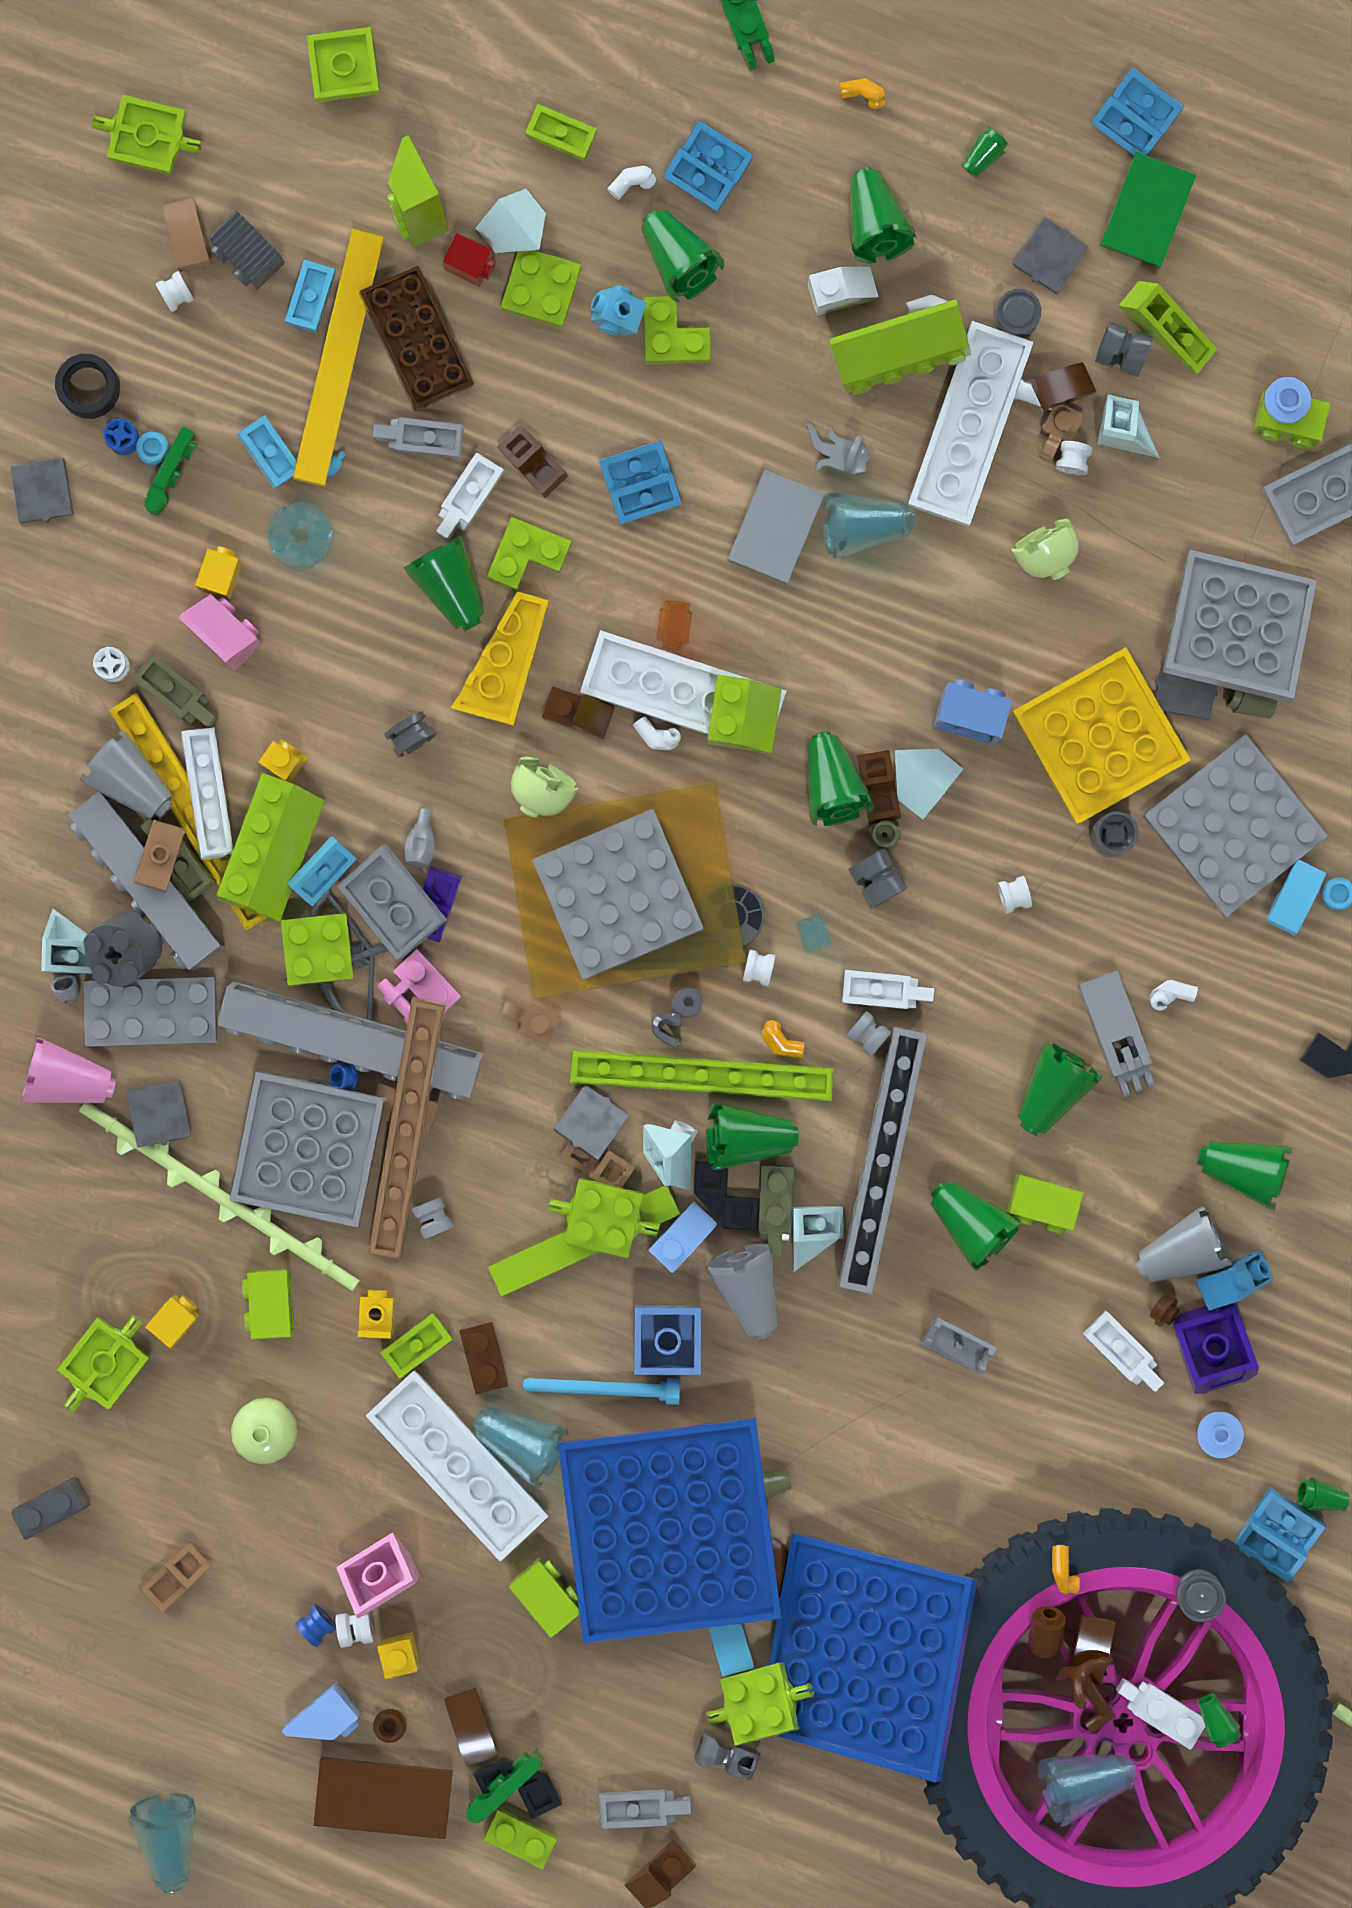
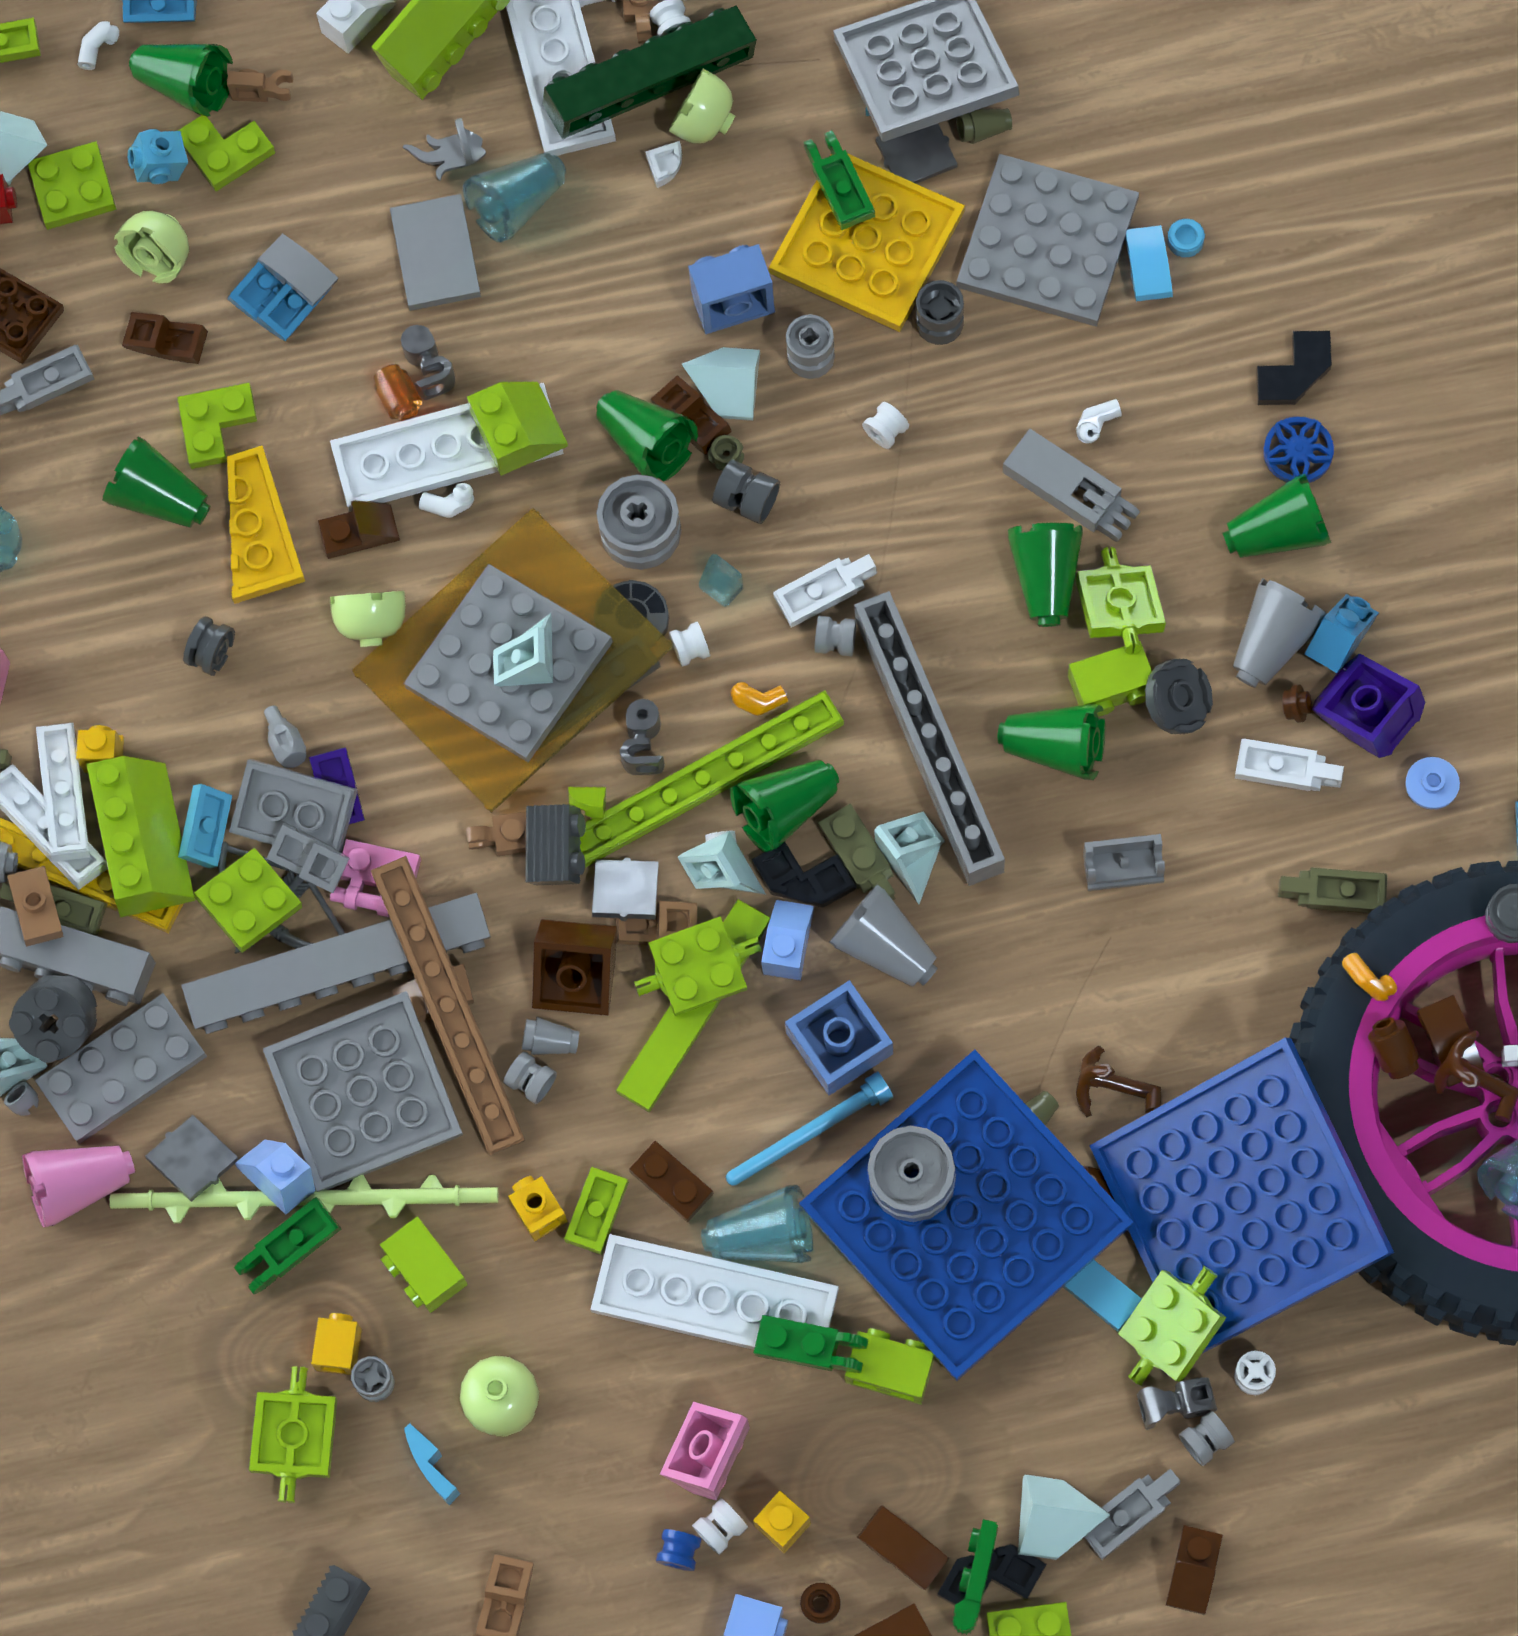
camera: 30 degrees left, 15 degrees down
blue plate [329,1061,359,1091] -> none
white hinge [436,453,504,542] -> none
none -> white tile [36,723,90,862]
none -> yellowish green cylinder [114,211,189,283]
none -> medium nougat plate [227,69,293,102]
none -> green hinge [234,1197,342,1295]
none -> light blue slope [235,1140,315,1214]
none -> light grey slope [257,233,338,307]
none -> light grey slope [266,823,350,893]
none -> light grey wheel [351,1356,395,1402]
none -> flat silver leg [401,325,455,400]
none -> medium azure slope [404,1423,460,1506]
none -> light aqua slope [493,613,553,687]
none -> light grey cone [522,1017,579,1055]
none -> dark grey brick [525,804,586,886]
none -> reddish brown slope [532,919,617,1016]
none -> dark green brick [542,5,757,139]
none -> lime tile [568,787,606,819]
none -> light grey wheel [596,474,682,570]
none -> white tile [645,141,682,188]
none -> green hinge [753,1315,869,1373]
none -> light grey wheel [786,314,835,379]
none -> green hinge [803,130,875,230]
none -> light grey wheel [867,1126,956,1222]
none -> light aqua slope [1018,1475,1110,1560]
none -> lime plate [1076,547,1166,655]
none -> reddish brown piece [1076,1046,1161,1118]
none -> dark grey tile [1145,659,1213,734]
none -> light grey wheel [1179,1410,1235,1466]
none -> white wheel [1234,1351,1276,1396]
none -> blue wheel [1263,416,1334,483]
none -> olive hinge [1278,867,1387,913]

